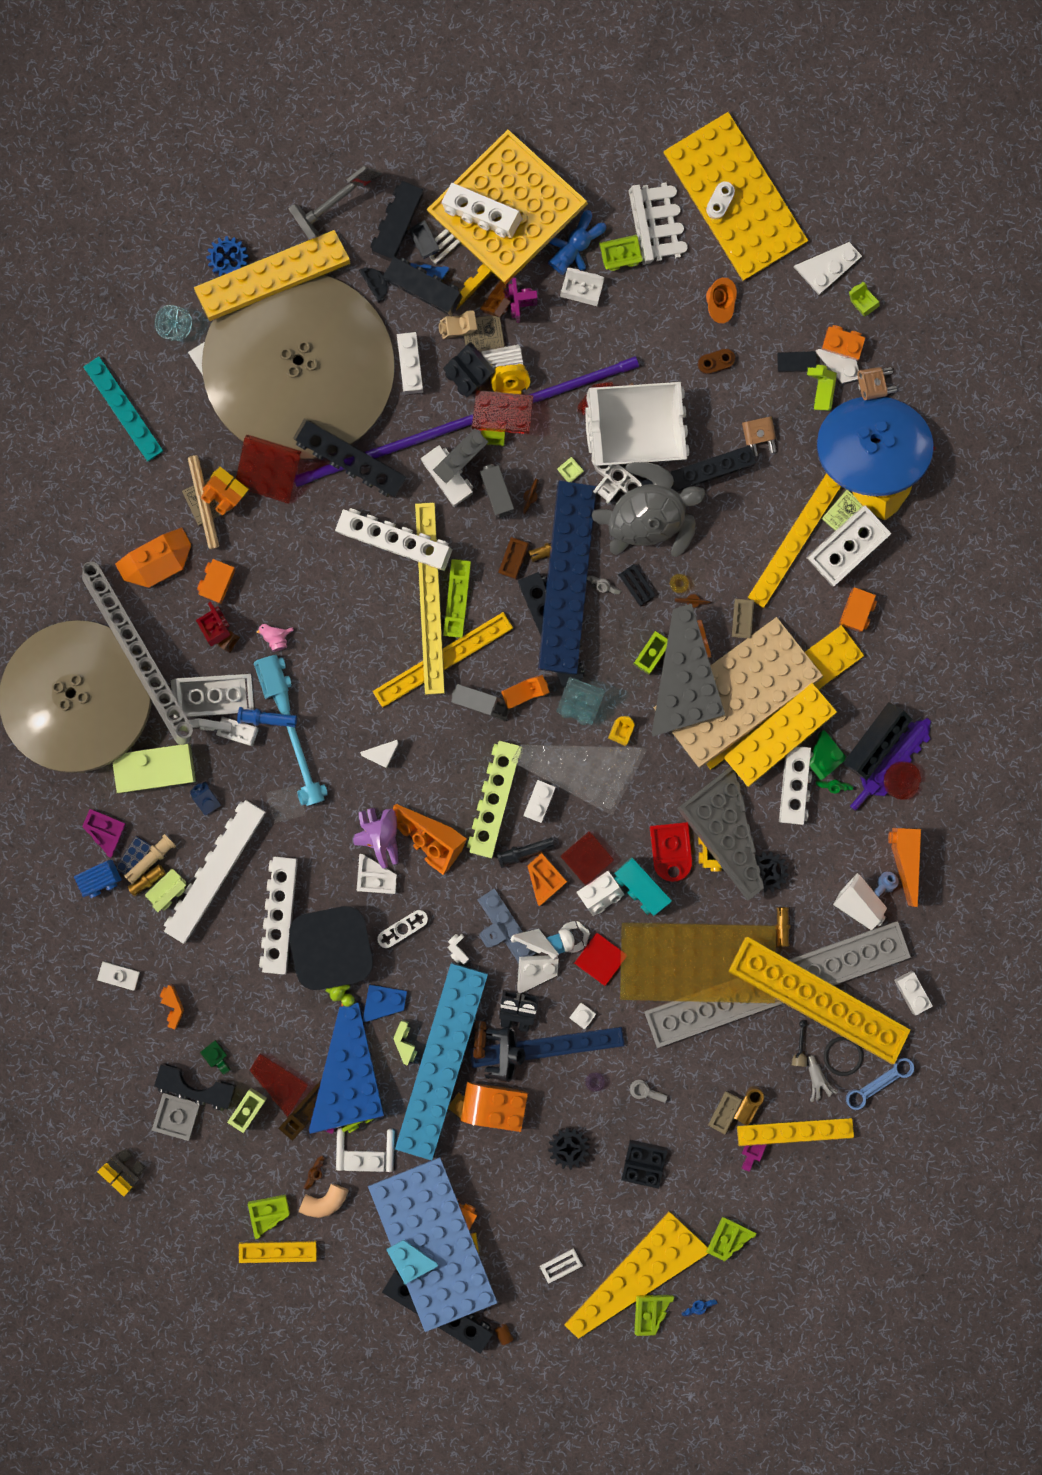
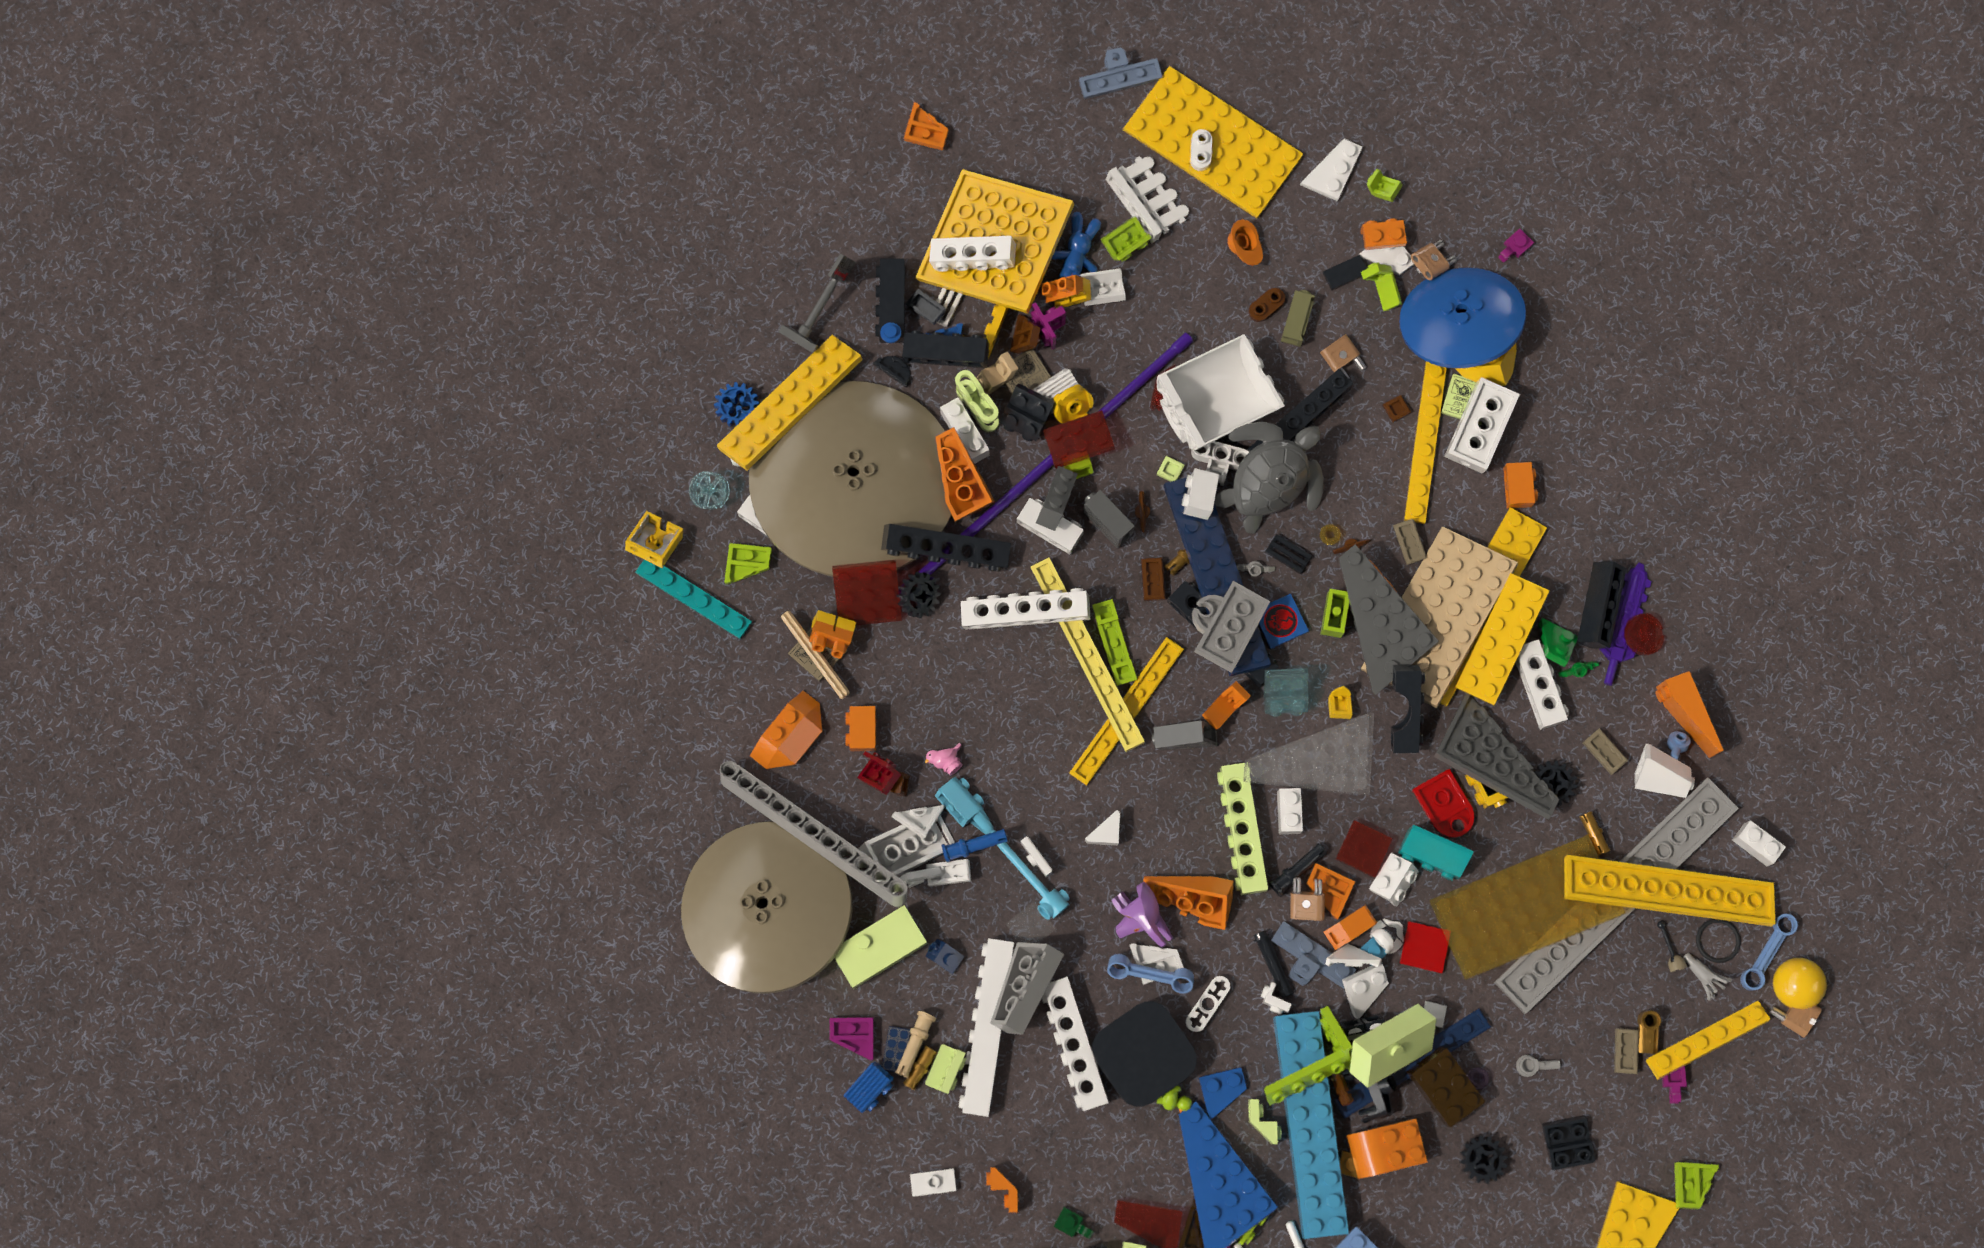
camera: 20 degrees left, 10 degrees down
none -> yellow piece [625,511,683,568]
none -> lime wing [724,543,772,584]
none -> blue plate [880,322,901,343]
none -> white tile [891,804,945,839]
none -> black gear [897,572,941,618]
none -> orange wing [904,102,948,151]
none -> orange wedge [936,427,995,521]
none -> yellowish green piece [955,370,999,432]
none -> light grey wedge [990,942,1064,1035]
none -> white plate [1021,837,1052,877]
none -> orange hips [1041,275,1091,308]
none -> sand blue plate [1079,47,1162,99]
none -> medium blue piece [1107,954,1194,993]
none -> white brick [1182,468,1219,520]
none -> light grey plate [1192,581,1270,673]
none -> black axle [1253,930,1293,998]
none -> tile [1258,594,1309,649]
none -> lime bracket [1264,1006,1352,1105]
none -> olive window [1281,290,1315,347]
none -> medium nougat piece [1290,877,1325,921]
none -> orange slope [1324,905,1377,950]
none -> yellowish green brick [1350,1004,1436,1087]
none -> reddish brown tile [1382,395,1411,423]
none -> black arch [1391,665,1425,753]
none -> dark brown brick [1406,1046,1485,1128]
none -> magenta plate [1498,229,1534,263]
none -> dark tan plate [1583,728,1628,775]
none -> medium nougat piece [1770,1005,1822,1038]
none -> yellow piece [1773,958,1827,1009]

